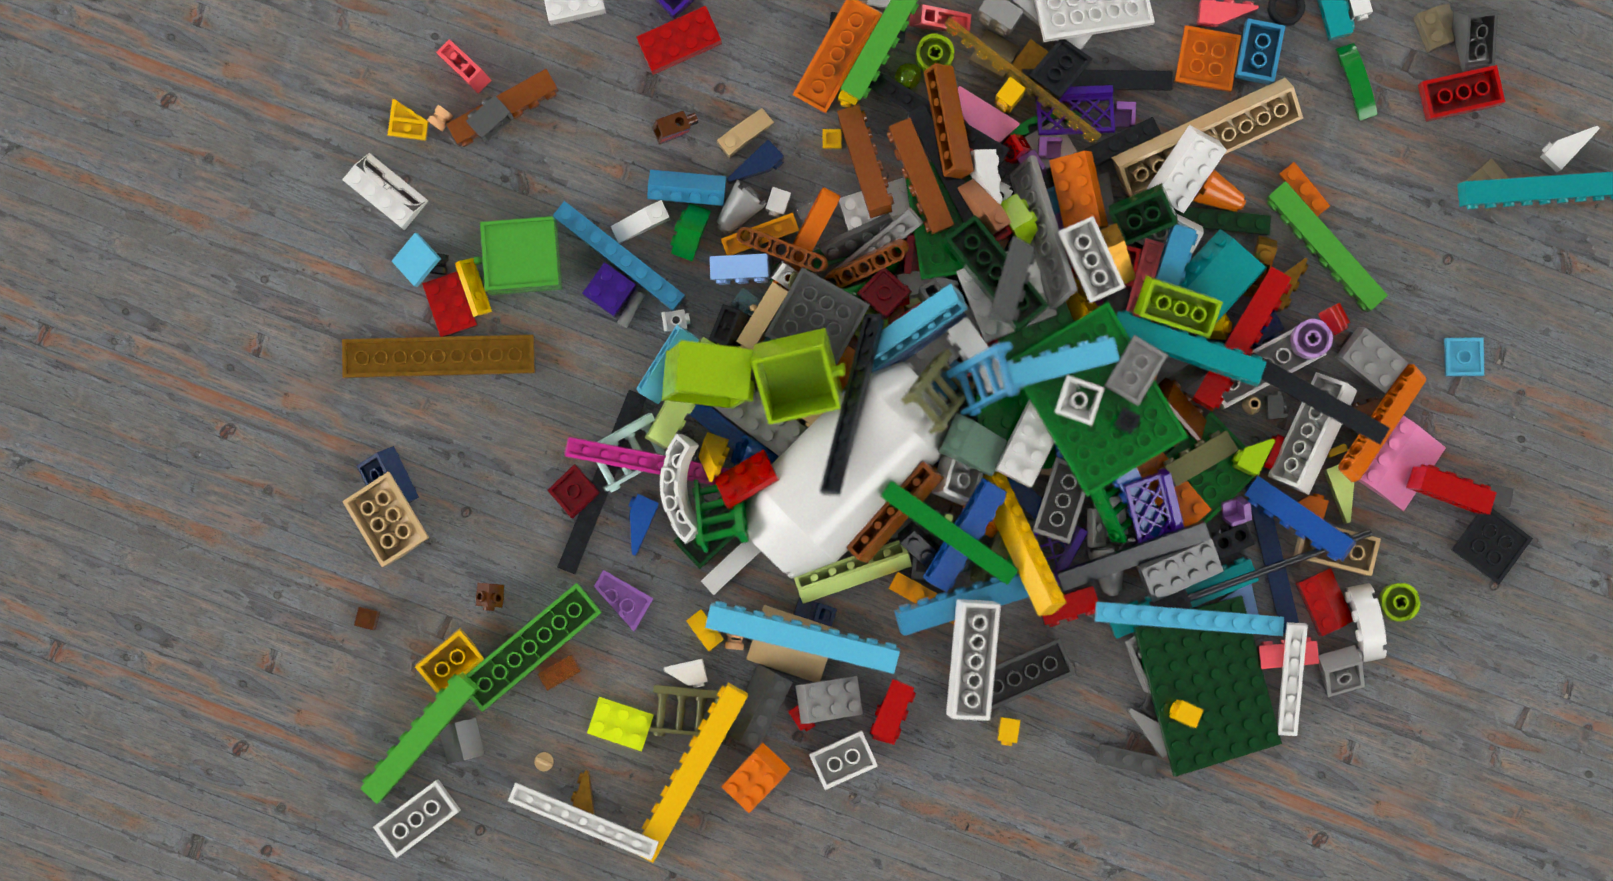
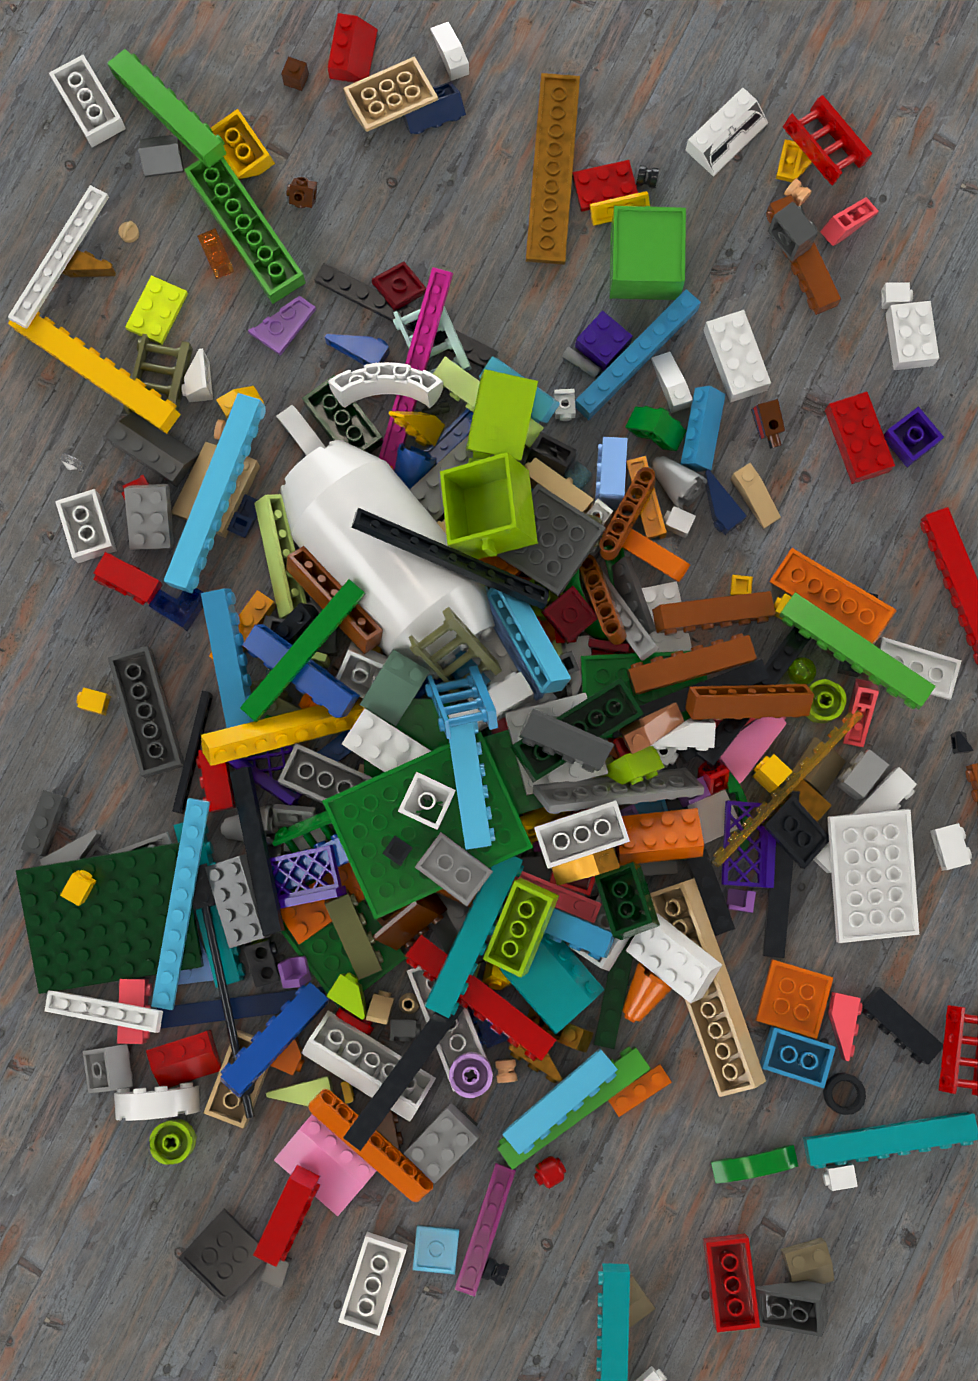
camera: 95 degrees right, 5 degrees down
medium azure tile [392,233,441,287] -> none
green fence [692,479,749,552] -> none
red plate [714,449,779,509] -> none
orange brick [721,742,791,813] -> none
white brick [946,599,1001,721] -> none
medium lavender panel [1038,136,1063,159] -> none
red brick [1318,303,1351,336] -> none
none -> clear tile [59,453,85,473]
none -> clear blue brick [149,588,204,631]
none -> black tile [172,691,213,814]
none -> red slope [327,13,378,83]
none -> white brick [338,1232,408,1336]
none -> tan slope [366,990,395,1025]
none -> white slope [430,22,469,81]
none -> magenta plate [455,1163,516,1297]
none -> black wheel [481,1257,509,1286]
none -> light nougat wheel [495,1059,518,1083]
none -> medium azure brick [502,1048,618,1155]
none -> red head [533,1156,566,1189]
none -> white brick [703,310,771,403]
none -> red fence [783,95,872,186]
none -> white brick [881,282,913,309]

